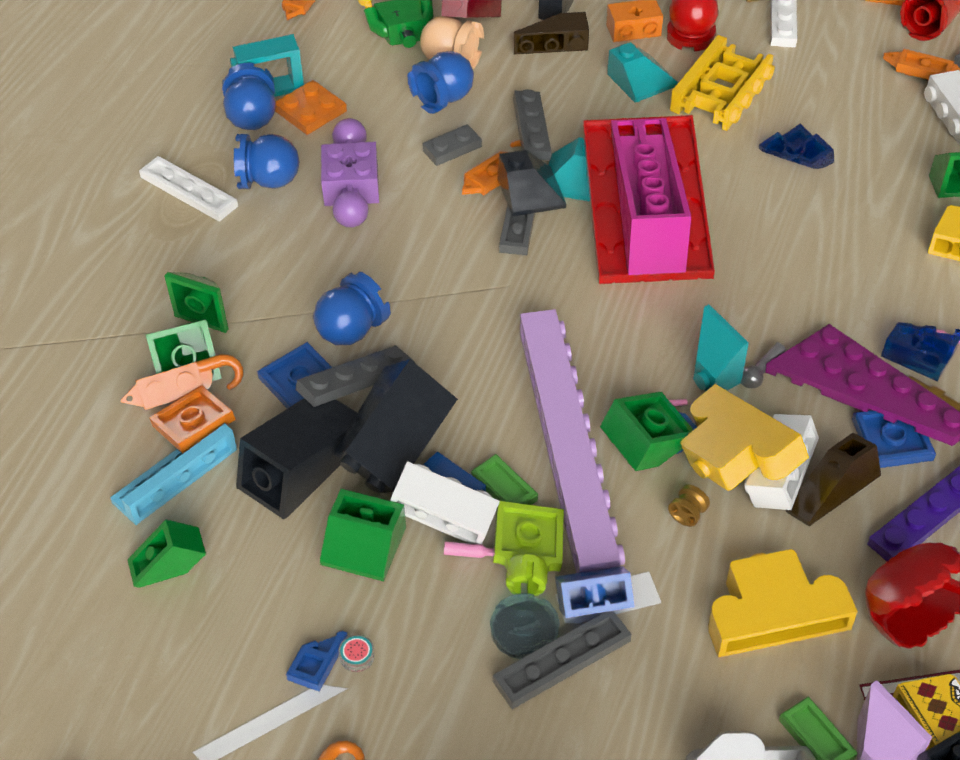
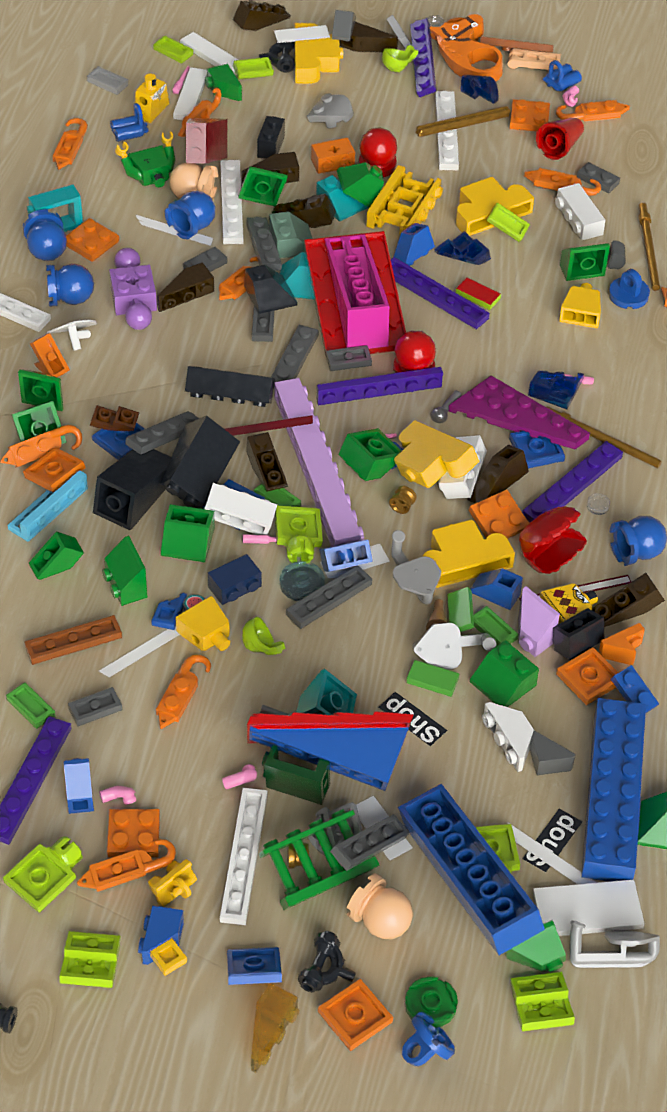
camera: 10 degrees left, 0 degrees up
blue tile [313,272,391,345] -> none
teal slope [693,304,749,392] -> none
none -> dark orange plate [24,615,122,665]
none -> orange slope [30,333,70,377]
none -> white shield [47,320,97,351]
none -> reddish brown slope [90,405,140,431]
none -> green slope [102,536,148,606]
none -> white sticker [136,215,213,246]
none -> dark brown slope [158,262,214,312]
none -> yellow torso [176,596,231,651]
none -> black wedge [185,366,275,407]
none -> dark blue brick [208,554,262,605]
none -> white plate [221,160,243,244]
none -> dark red sticker [225,415,313,436]
none -> green slope [238,166,288,206]
none -> lime piece [242,616,286,655]
none -> dark brown slope [246,432,288,492]
none -> sand green slope [269,212,313,258]
none -> dark grey plate [271,325,319,382]
none -> dark brown slope [272,194,336,228]
none -> dark purple plate [316,367,443,406]
none -> dark grey plate [326,345,372,371]
none -> green slope [336,163,384,208]
none -> dark purple plate [391,257,490,330]
none -> light grey piece [391,530,441,605]
none -> red tile [393,331,436,373]
none -> blue slope [394,223,435,266]
none -> medium nougat cone [426,599,448,630]
none -> bright green tile [447,587,474,632]
none -> yellow brick [456,177,534,237]
none -> red tile [456,278,501,310]
none -> orange plate [468,490,529,539]
none -> blue slope [470,568,523,610]
none -> lime tile [486,203,530,242]

